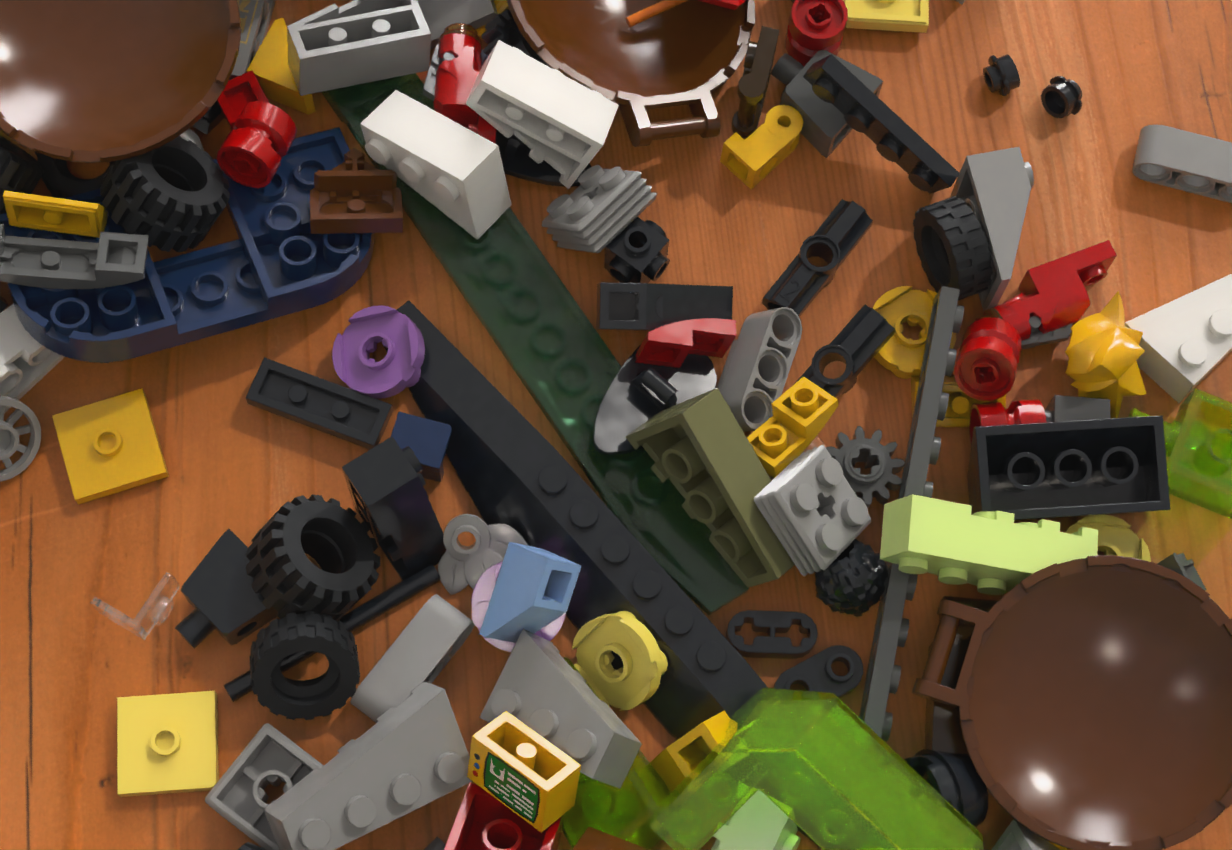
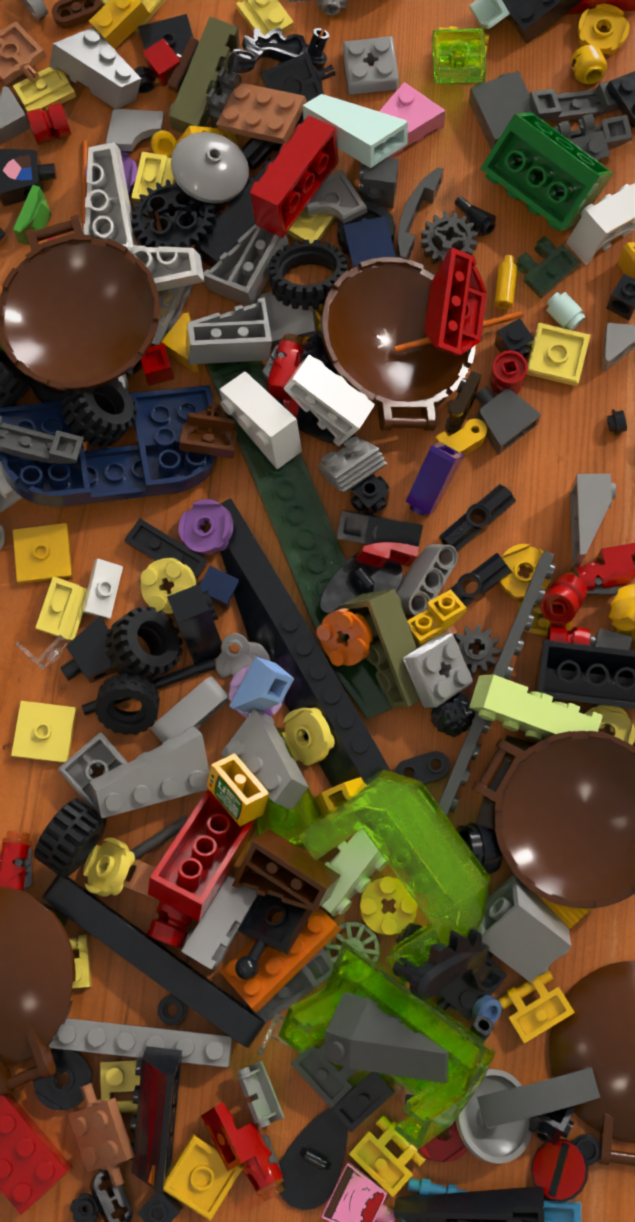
camera: 20 degrees right, 5 degrees up
yellow slope [3,190,109,238] -> none
red wheel [217,101,297,188] -> none
black beam [726,610,818,659] -> none
black plate [803,54,959,194] -> none
black tyre [913,196,993,300] -> none
none -> light yellow plate [35,576,88,642]
none -> white plate [82,559,123,620]
none -> light yellow plate [141,558,196,614]
none -> orange plate [316,608,373,666]
none -> dark purple slope [405,442,465,516]

